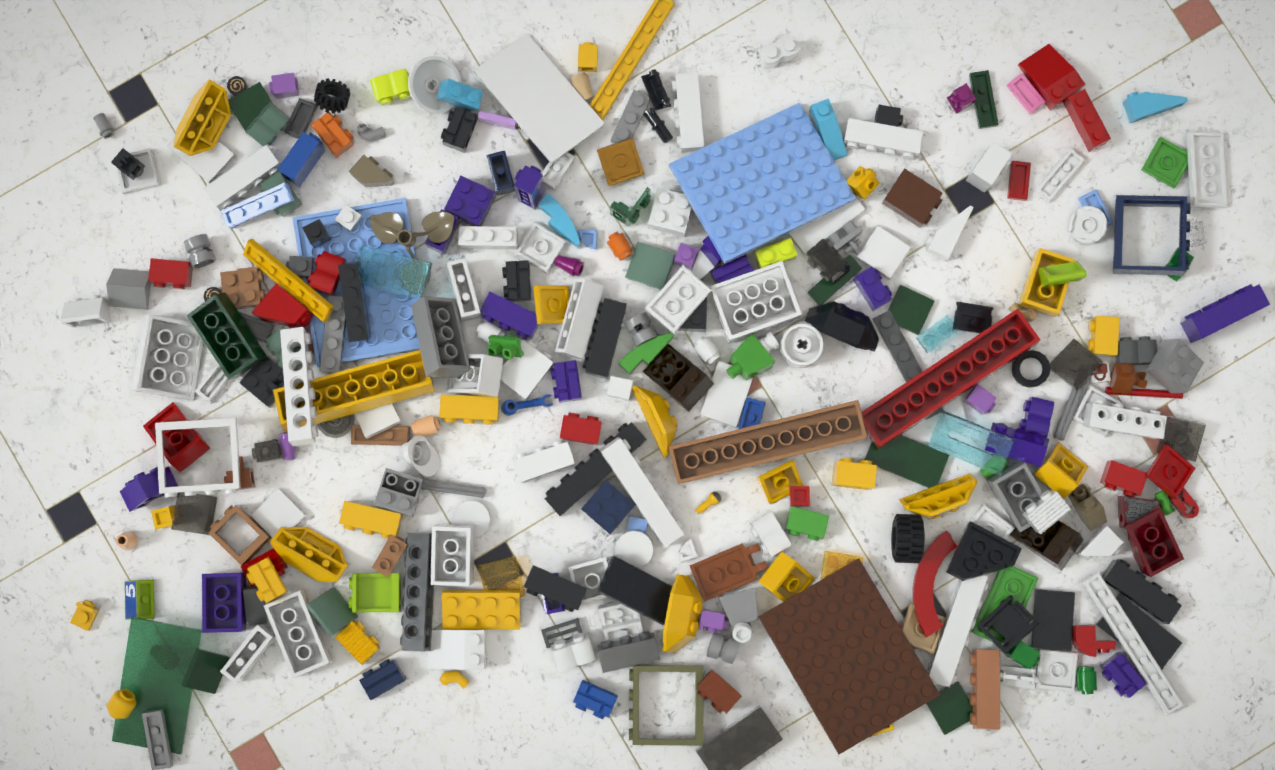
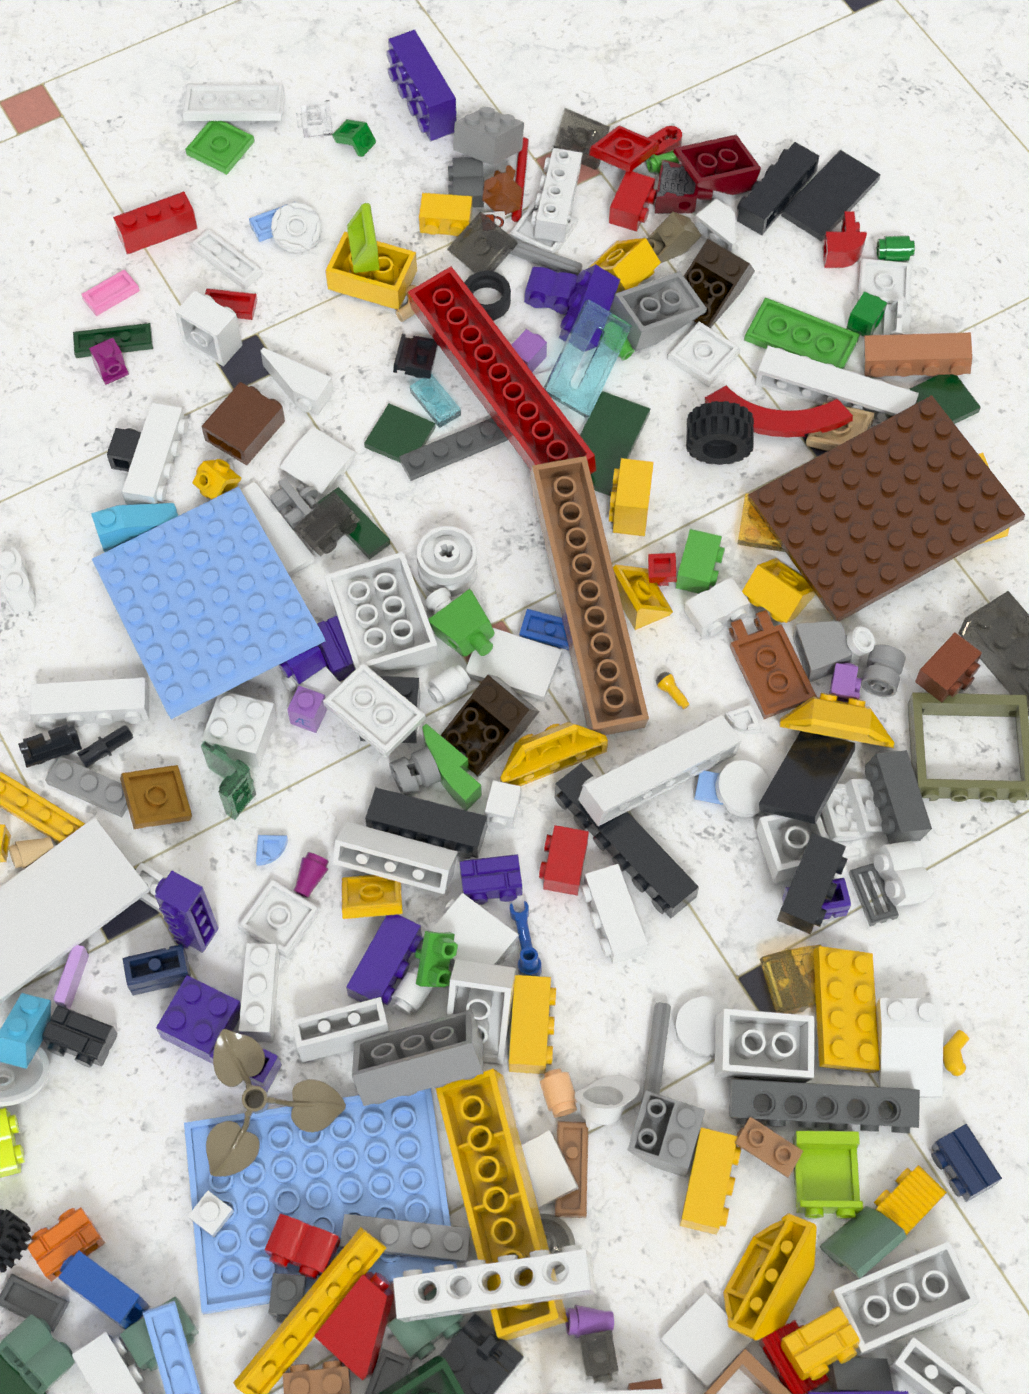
camera: 85 degrees left, 20 degrees down
black brick [302,219,331,248] -> none
black brick [338,261,371,342] -> none
dark tan slope [349,155,394,187] -> none
clear light blue plate [354,245,432,300] -> none
light grey arm [357,123,386,141] -> none
black brick [502,260,531,302] -> none
medium azure slope [538,193,581,249] -> none
blue brick [573,680,618,719] -> none
dark blue brick [581,480,636,535] -> none
orange brick [607,231,633,261] -> none
sand green slope [625,242,676,290] -> none
neon yellow brick [754,238,797,269] -> none
black wedge [804,301,879,352] -> none
dark purple brick [853,267,892,311] -> none
yellow wedge [899,473,978,520] -> none
black plate [946,521,1022,581] -> none
black container [978,595,1039,656] -> none
red slope [1018,44,1086,110] -> none
white brick [1022,490,1071,534] -> none
black tile [1031,589,1075,651] -> none
white tile [1081,572,1184,716] -> none
dark purple brick [1100,652,1147,698] -> none
dark blue window [1113,195,1191,276] -> none
medium azure slope [1122,91,1188,123] -> none

